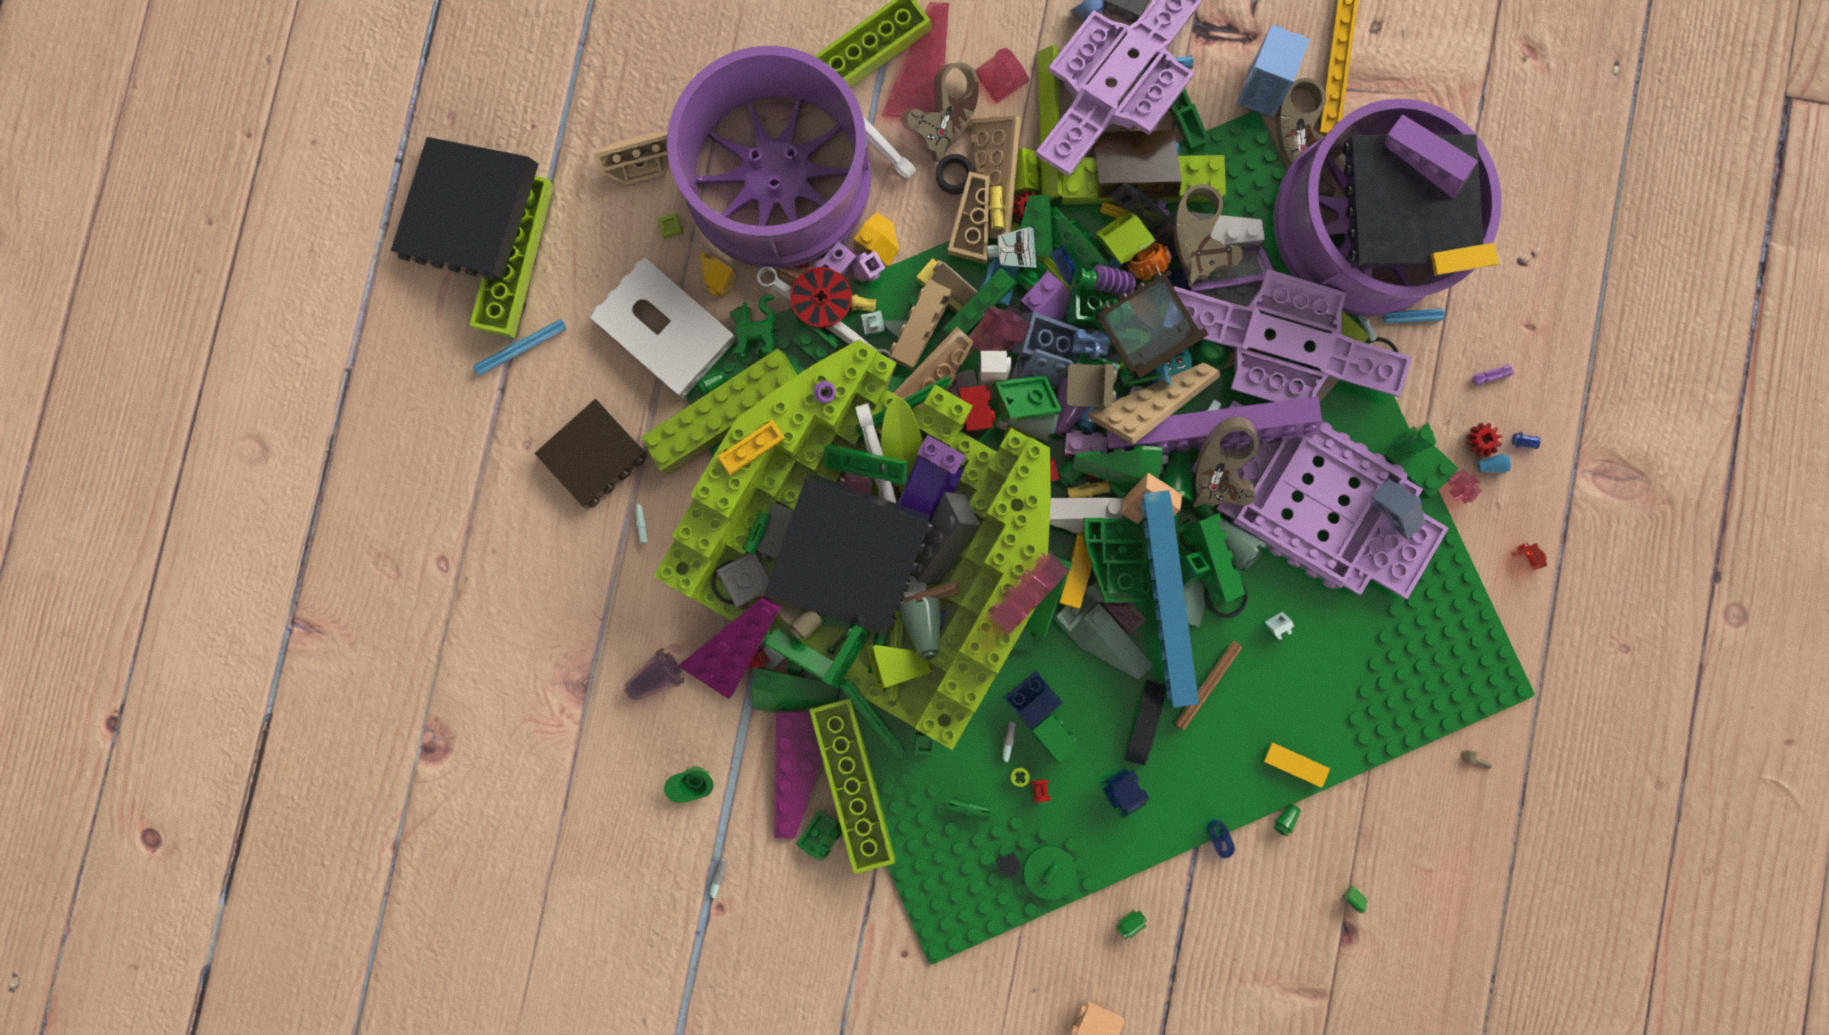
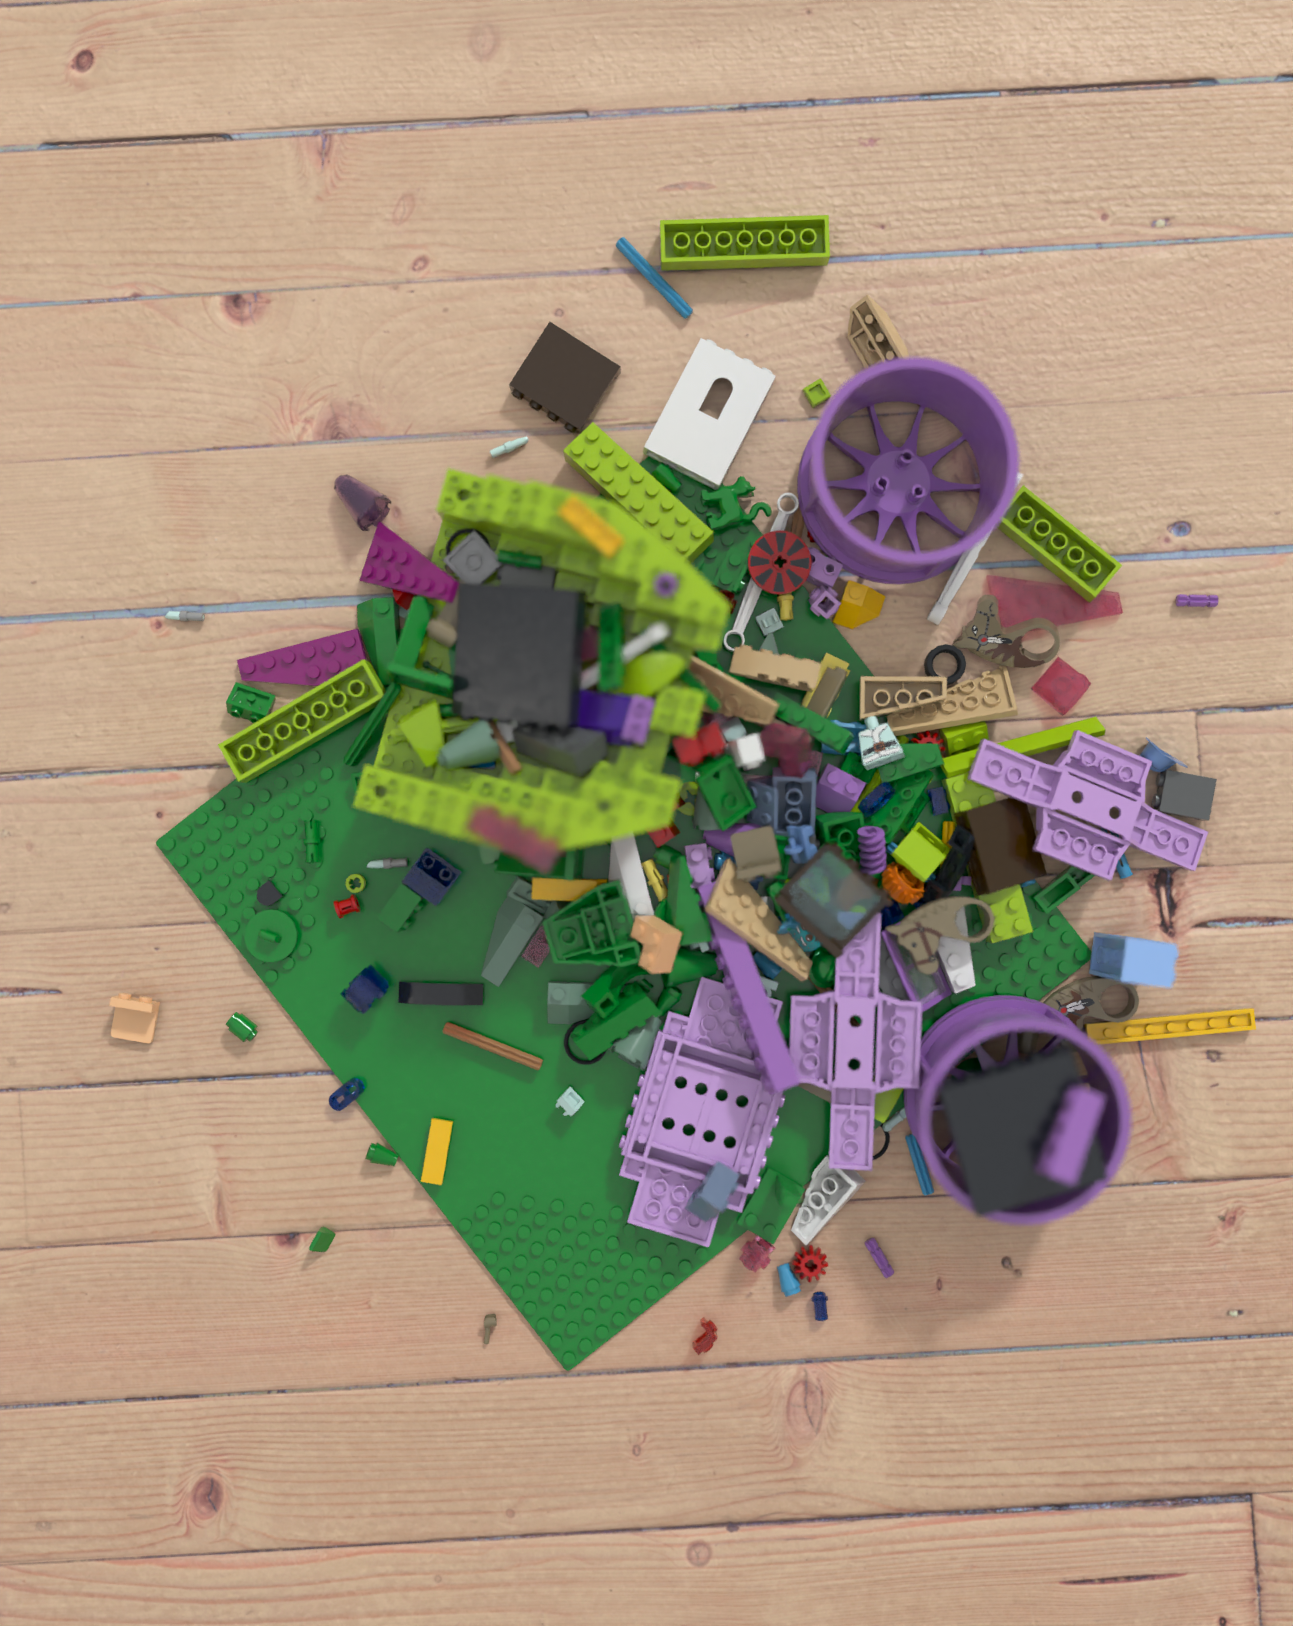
camera: 70 degrees right, 5 degrees up
black brick [391,137,539,281] -> none
green piece [664,766,714,803] -> none
yellow slope [700,252,737,298] -> none
light yellow pin [988,186,1005,230] -> none
green wheel [1072,267,1097,291] -> none
dark azure brick [1140,490,1199,707] -> none
dark tan animal [1193,416,1259,507] -> none
yellow tile [1430,243,1499,276] -> none
none -> dark azure cone [752,950,783,980]
none -> white wedge [791,1155,866,1245]
none -> clear blue piece [928,787,950,815]

